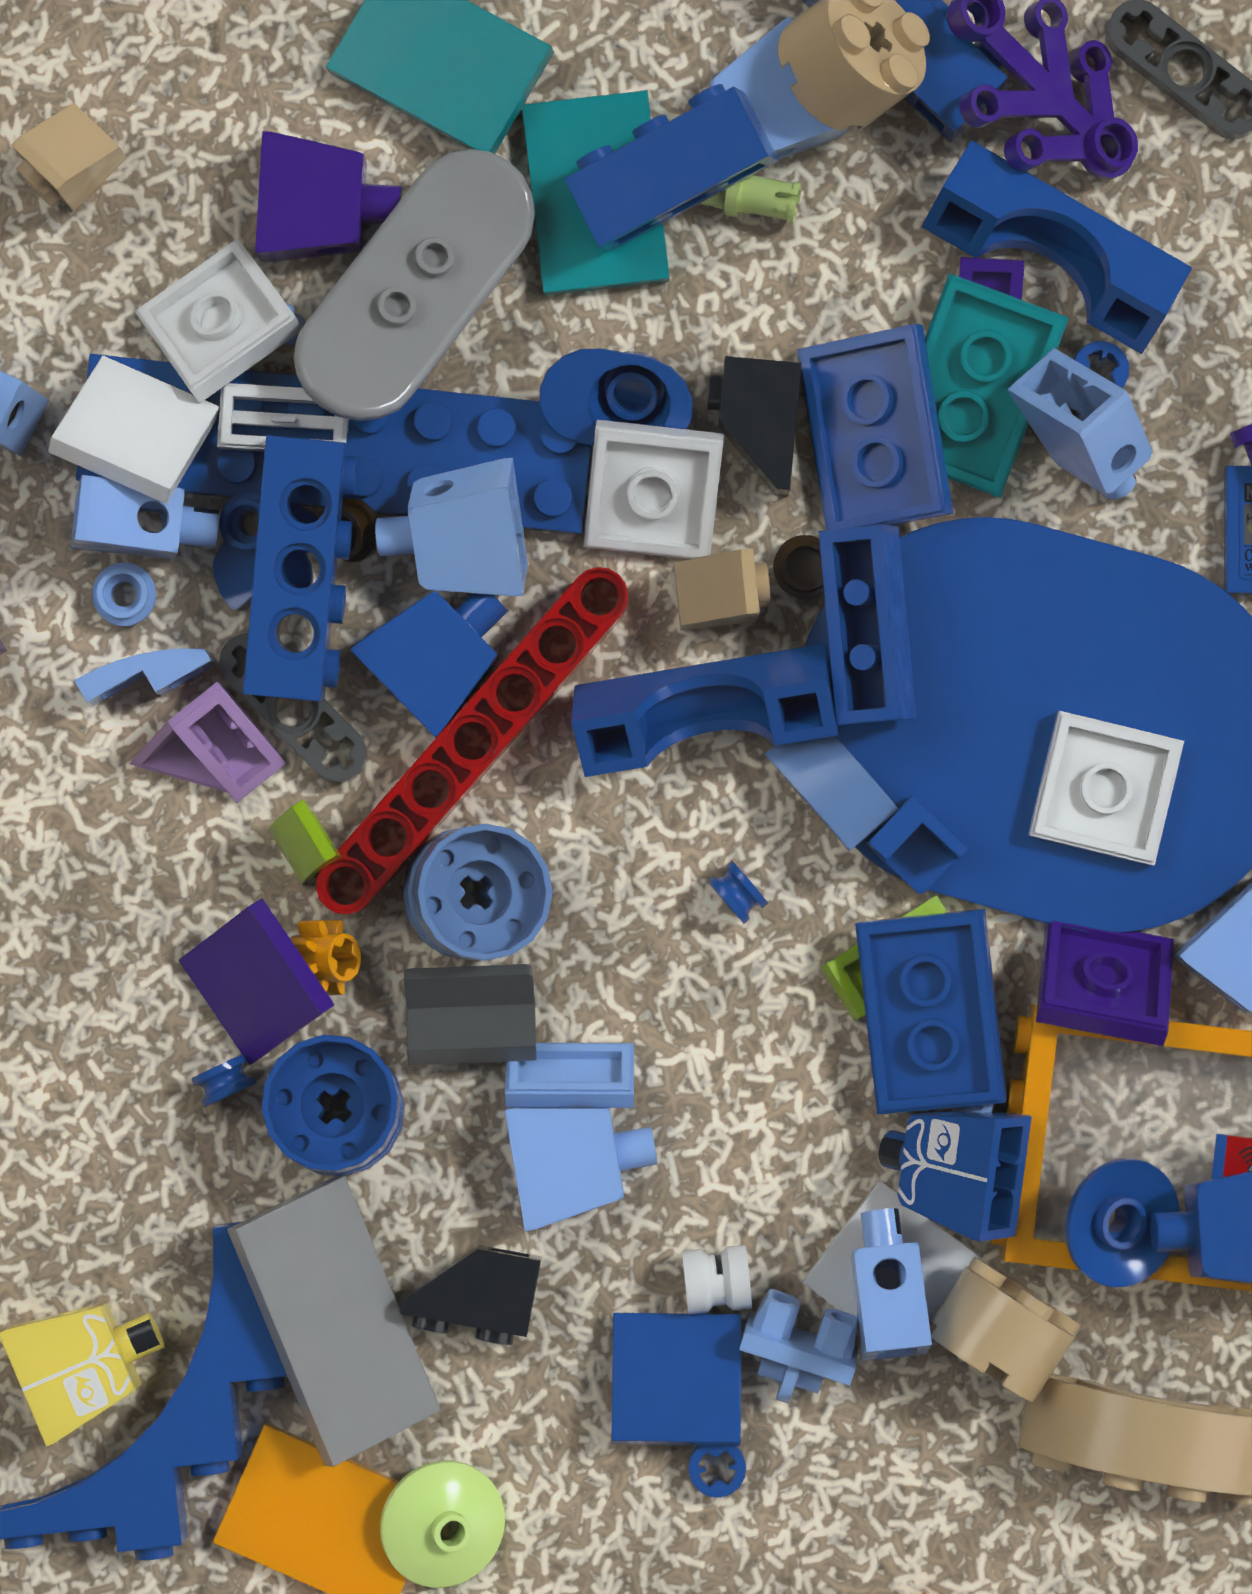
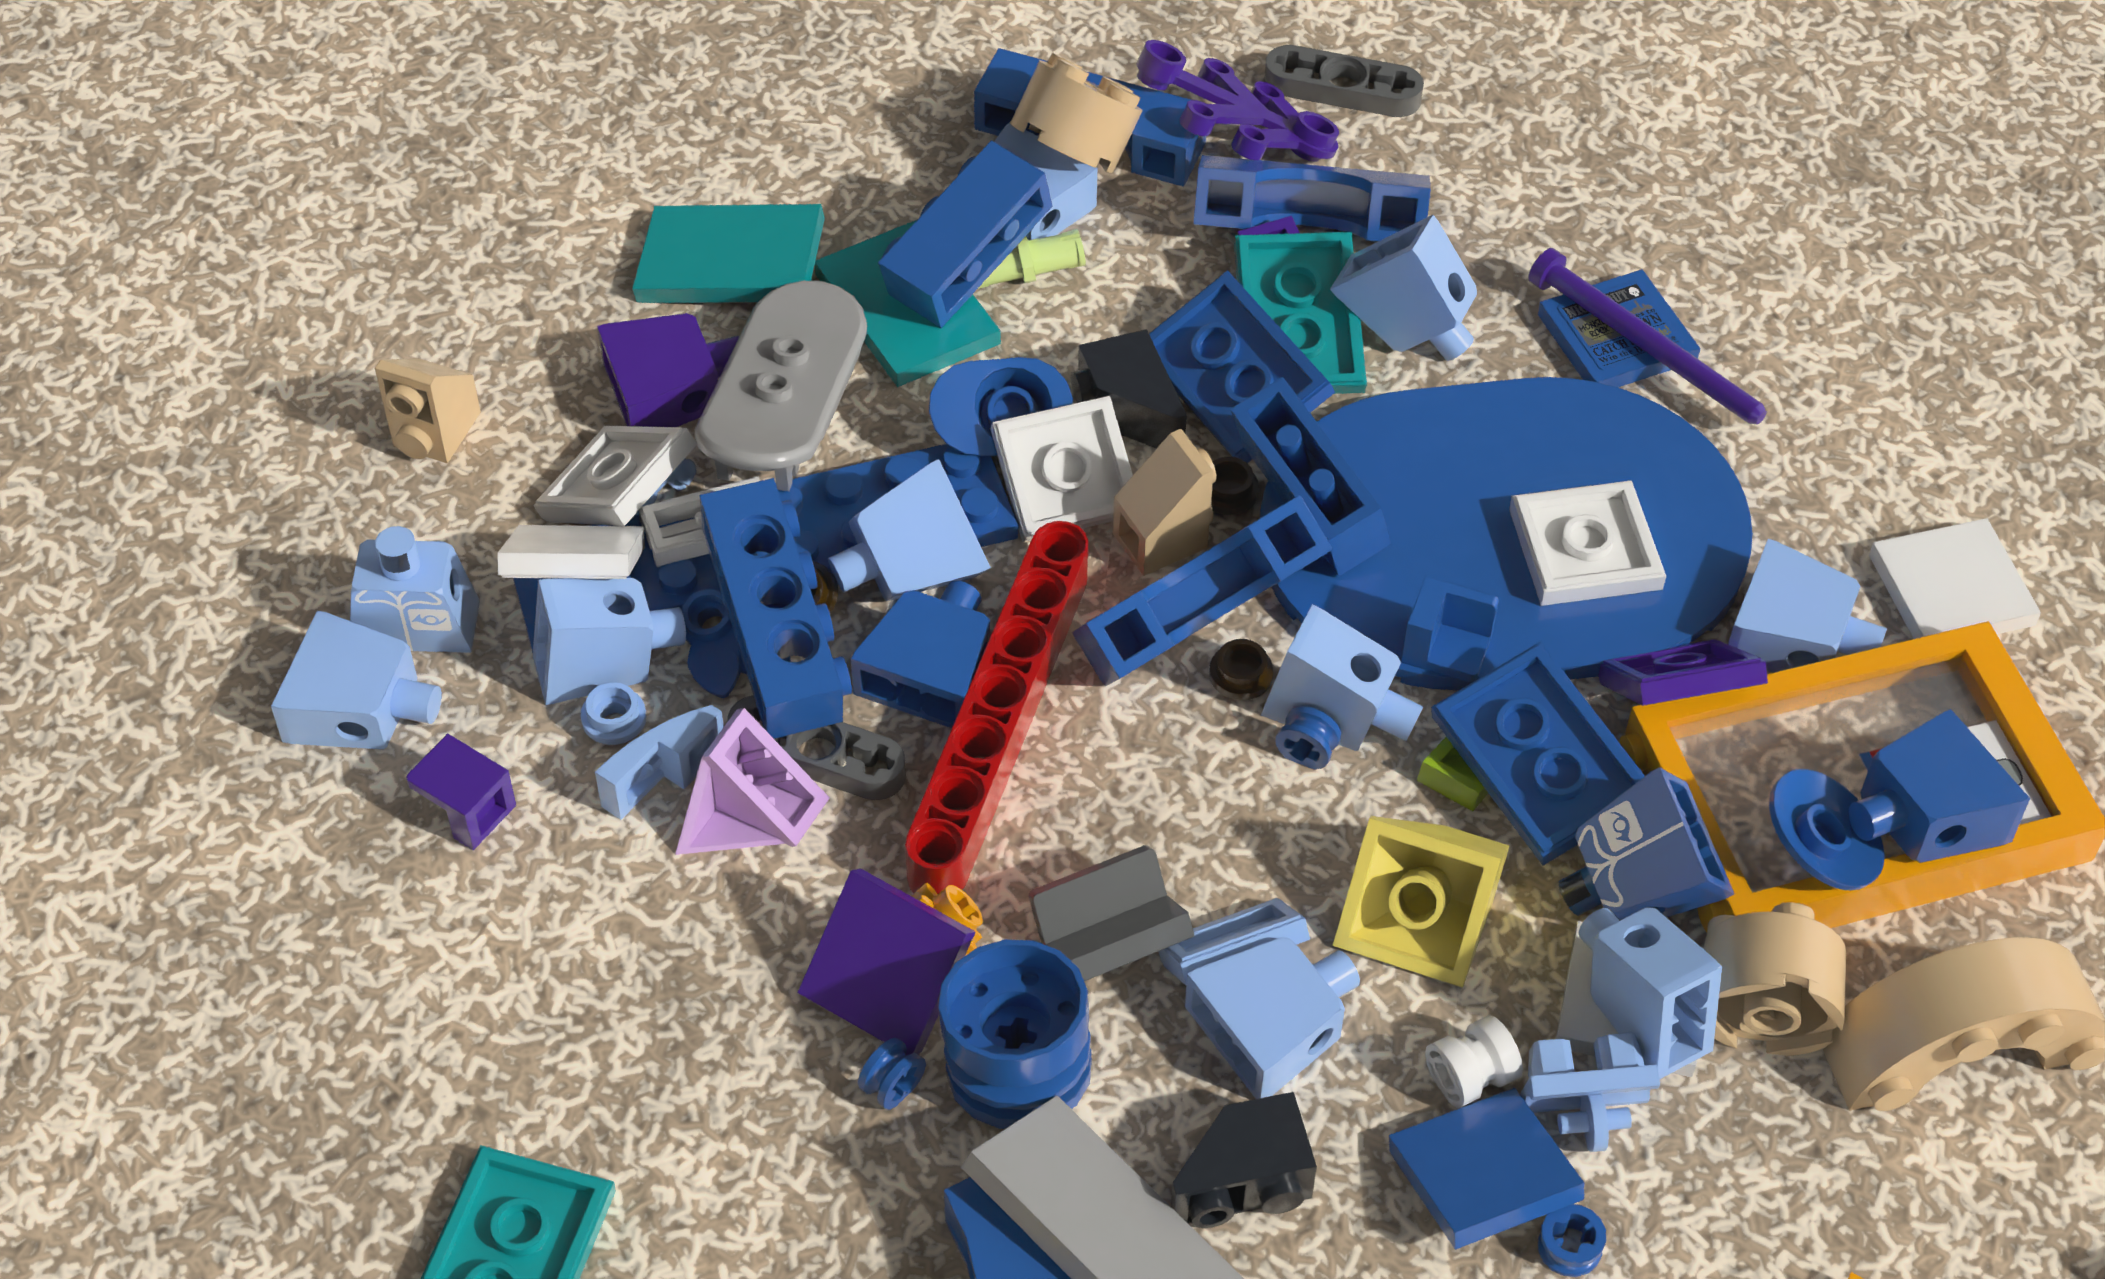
camera: 25 degrees left, 35 degrees down
lime slope [269,799,341,885] -> none
medium blue wheel [402,824,553,961] -> none
medium blue slope [764,736,899,851] -> none
none -> dark brown plate [1209,639,1273,700]
none -> light blue torso [1261,604,1424,751]
none -> light yellow slope [1333,816,1509,988]

